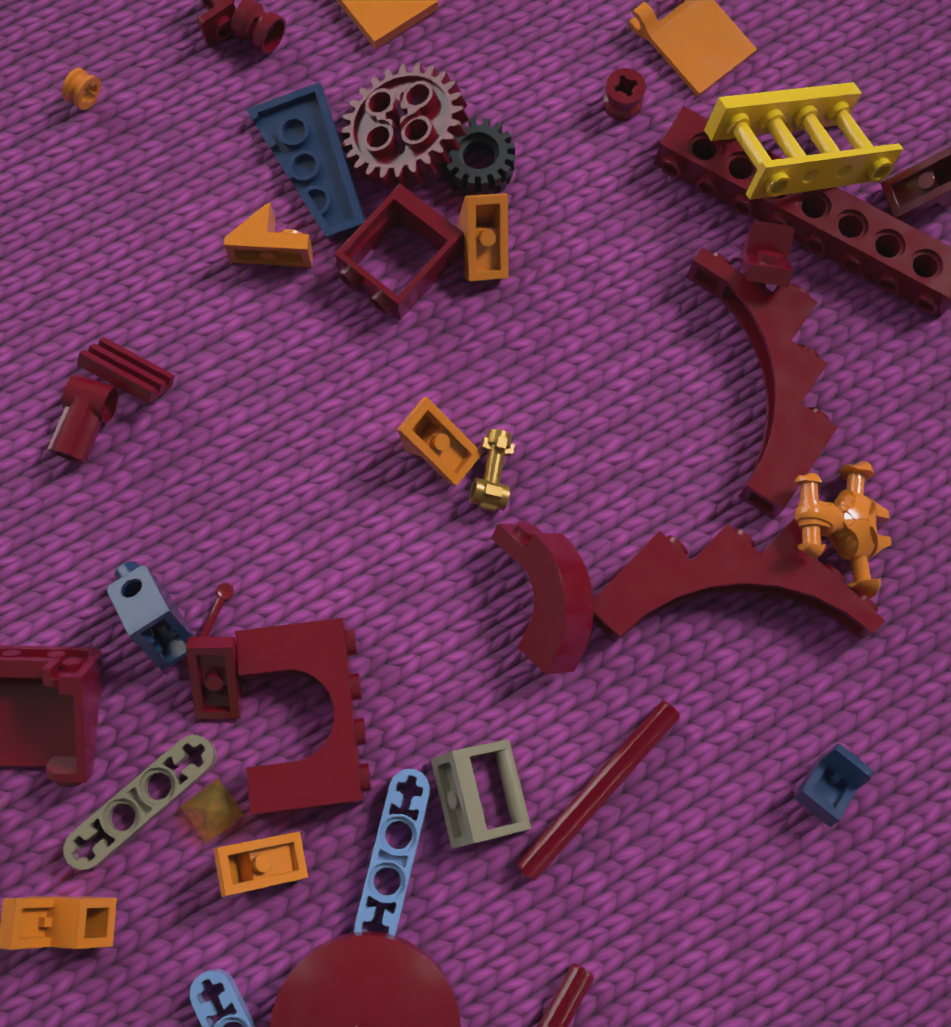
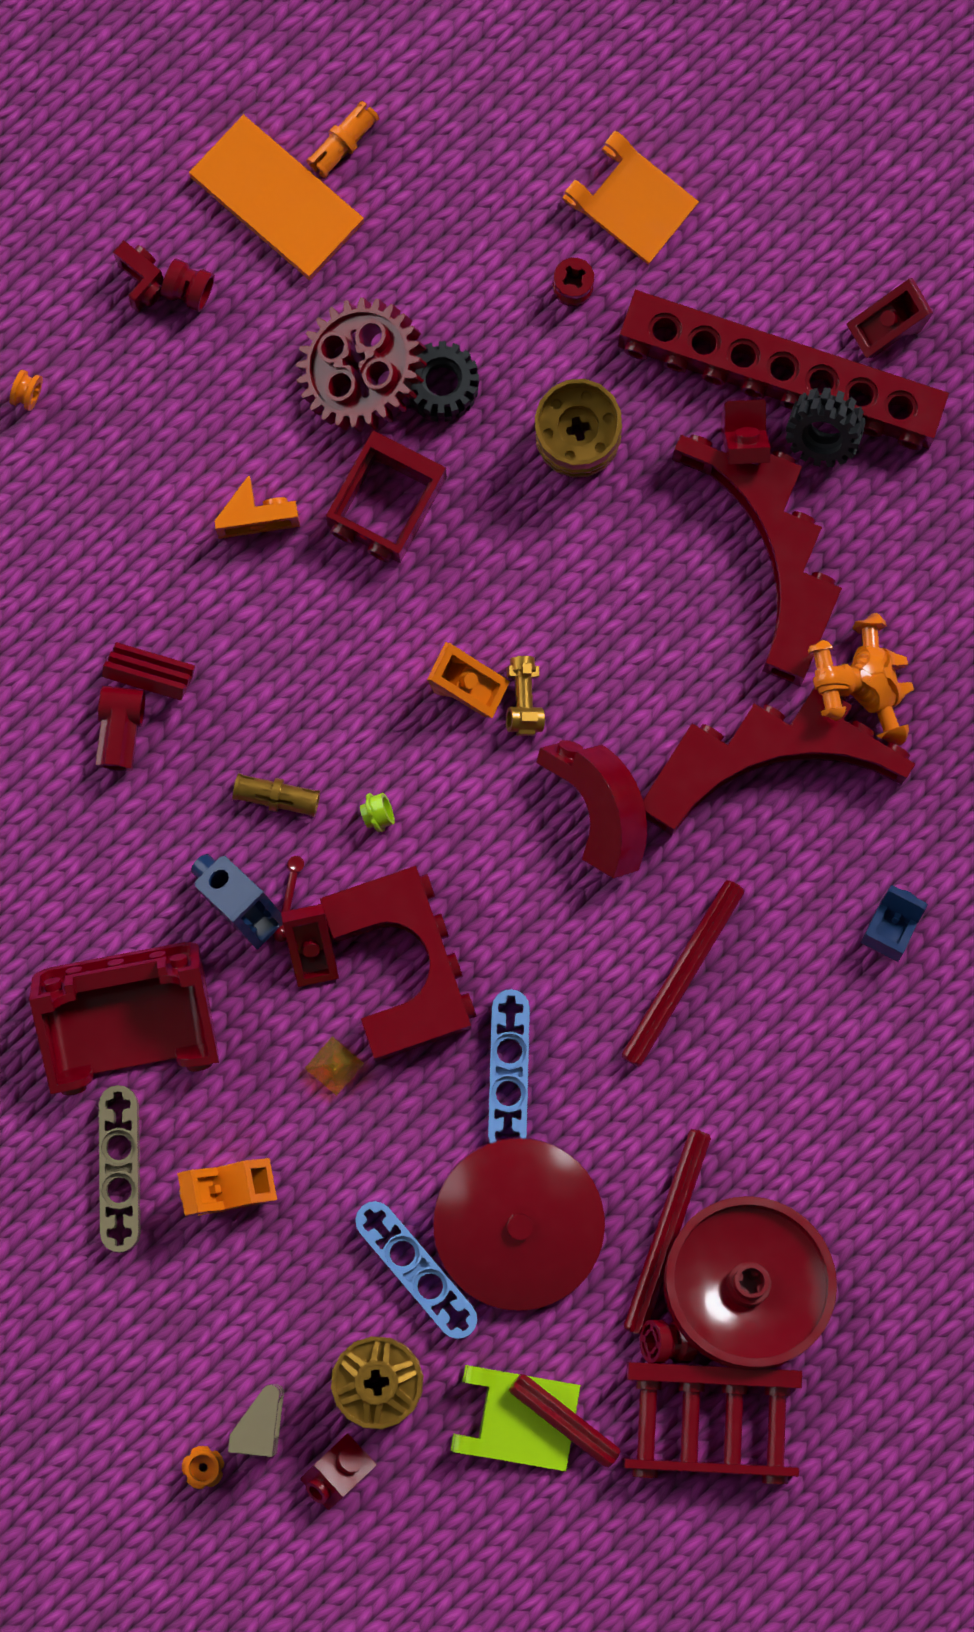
camera: 10 degrees left, 5 degrees up
dark tan beam [63,735,217,870] -> none
orange slope [214,831,308,897] -> none
dark blue wing [246,82,365,243] -> none
dark tan tile [431,739,532,849] -> none
orange slope [456,193,508,281] -> none
yellow fence [704,82,903,200] -> none
none -> pearl gold pin [232,773,320,817]
none -> lime plate [360,793,395,832]
none -> pearl gold wheel [535,379,622,478]
none -> black tyre [785,388,866,467]

